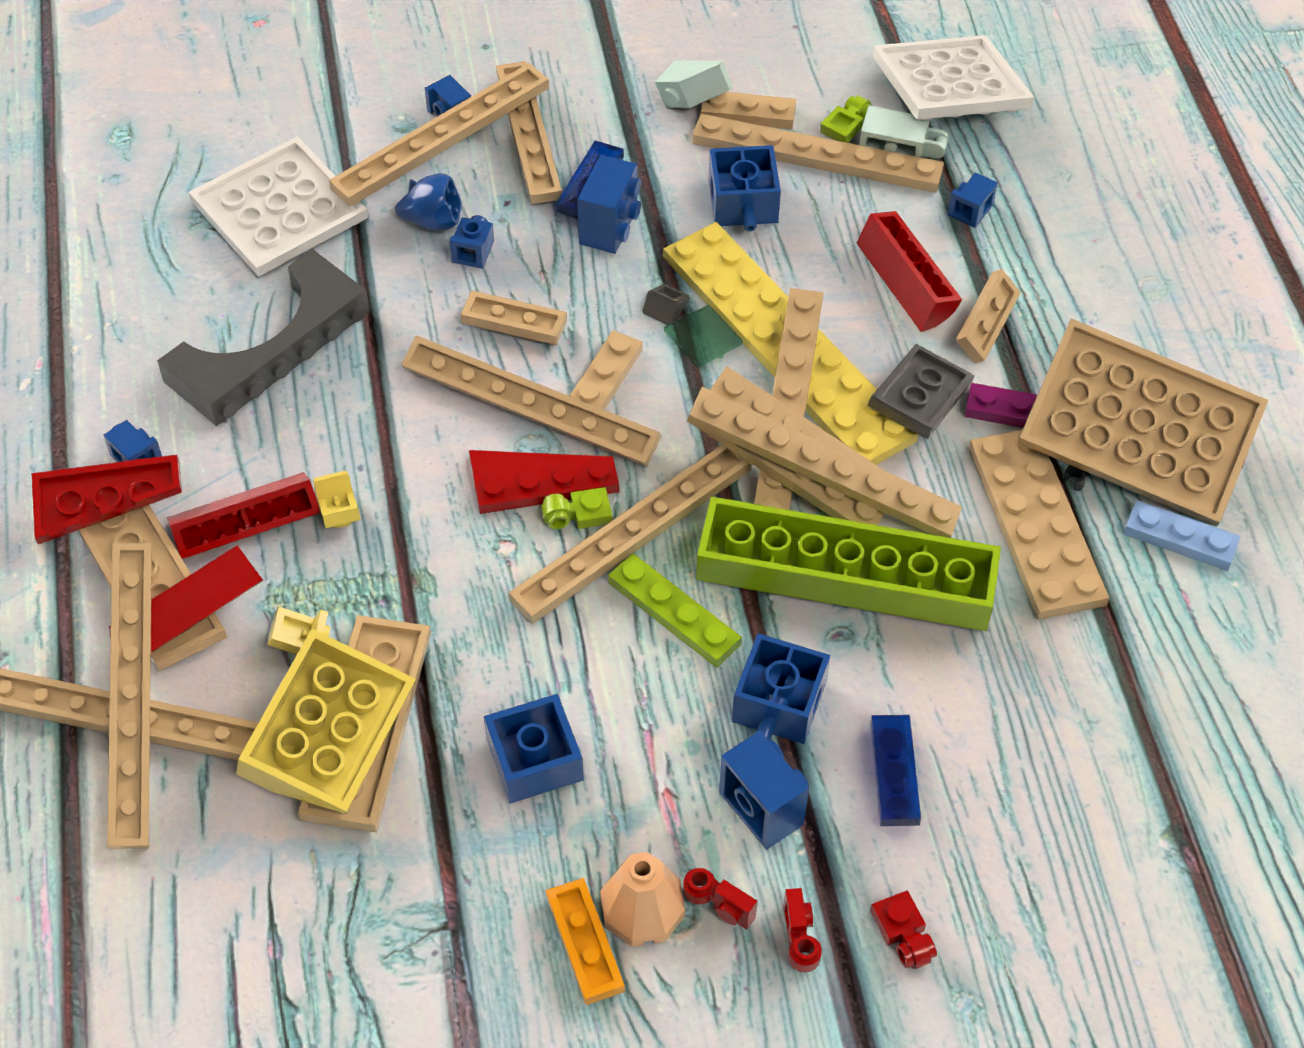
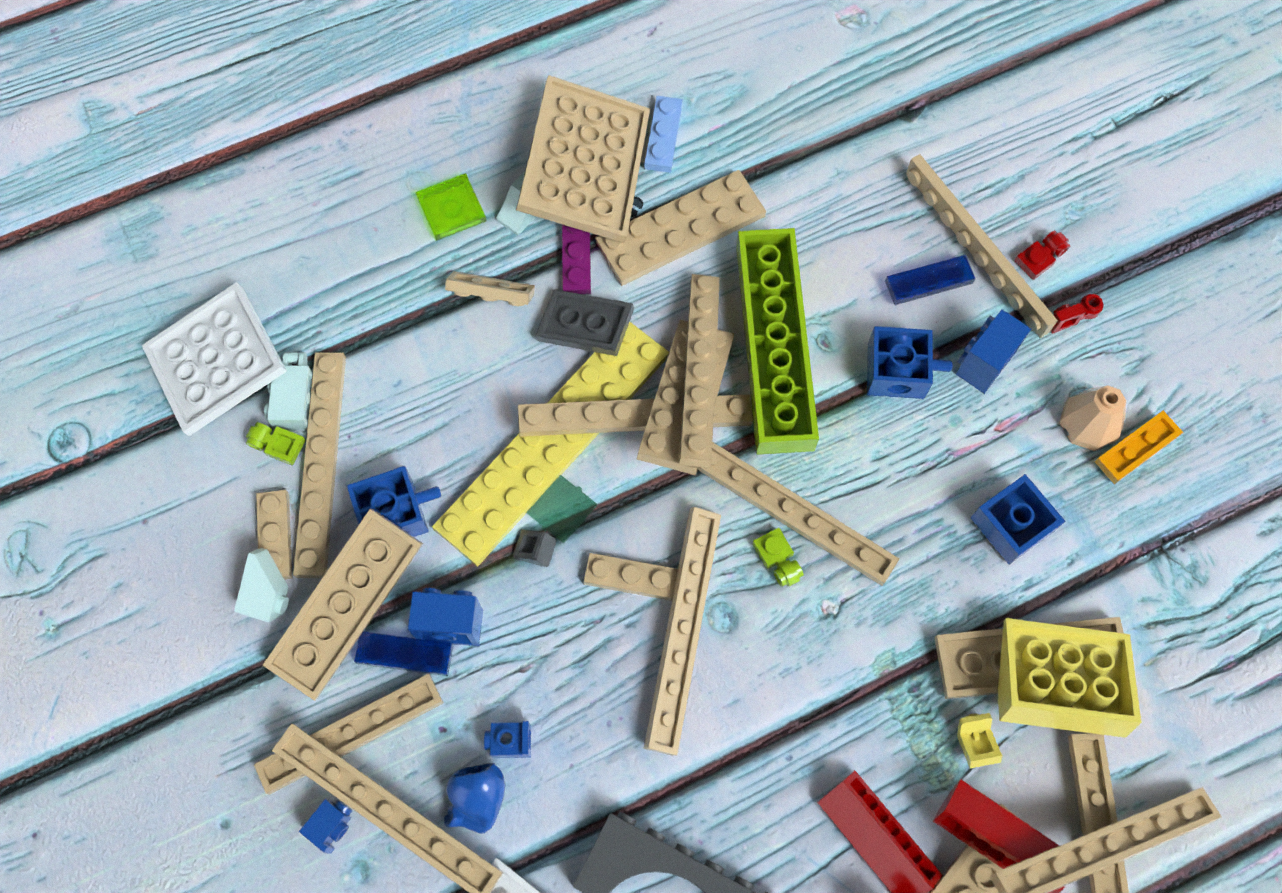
camera: 105 degrees left, 15 degrees up
light yellow bracket [313,471,361,528] -> none
tan plate [461,290,567,345] -> none
red wing [469,450,620,514] -> none
lime plate [608,553,742,668] -> none
red plate [683,868,758,930] -> none
red brick [856,211,962,332] -> none
blue brick [947,172,998,228] -> none
none -> tan plate [263,509,424,701]
none -> clear neon green tile [415,173,487,241]
none -> tan plate [906,154,1058,338]

